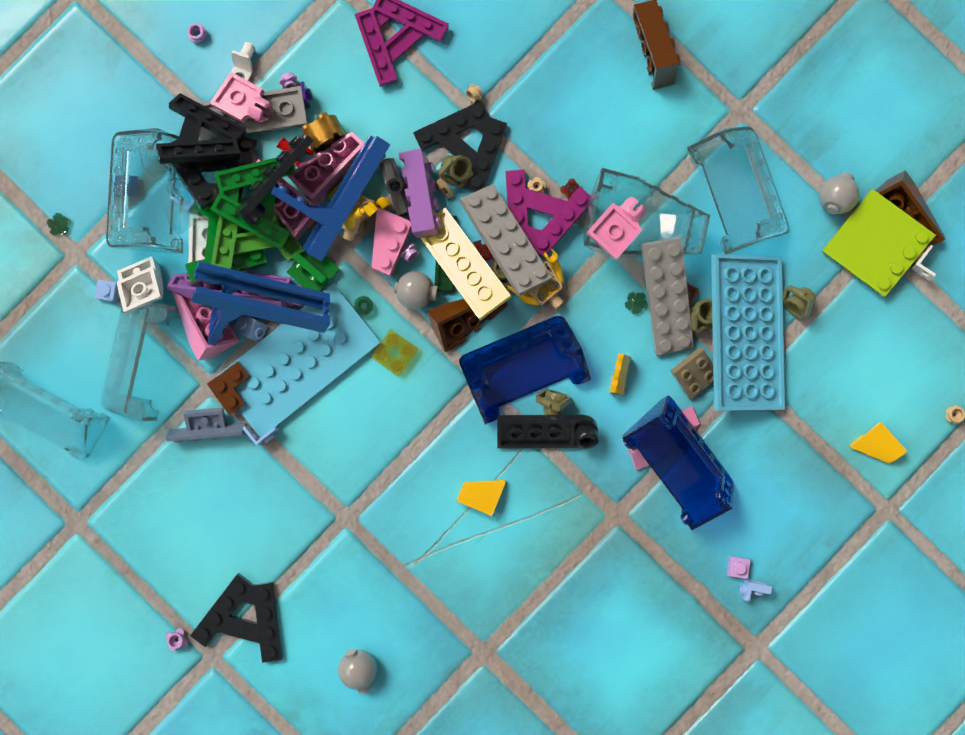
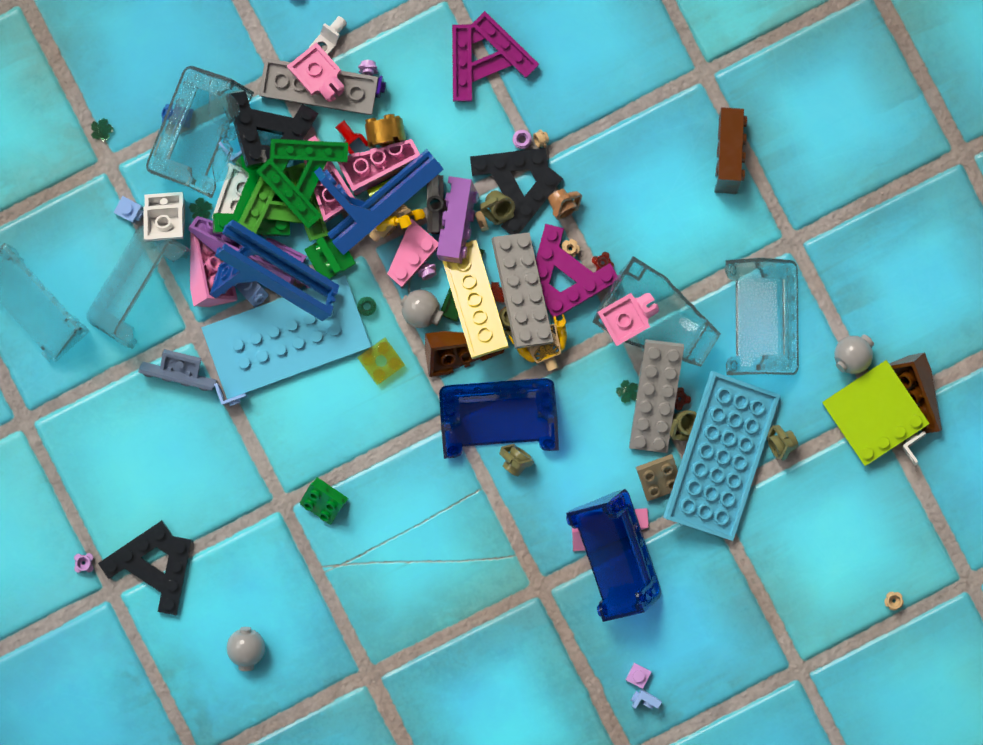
camera: 15 degrees right, 0 degrees up
black plate [156,93,246,164] -> none
reddish brown plate [207,361,251,415] -> none
black plate [235,135,314,225] -> none
yellow slope [456,479,506,516] -> none
black plate [497,415,599,449] -> none
yellow slope [609,353,631,395] -> none
yellow slope [849,422,907,464] -> none
none -> clear green plant [189,197,213,219]
none -> green bracket [300,477,349,525]
none -> lavender plate [513,130,532,149]
none -> medium nougat piece [548,189,582,220]

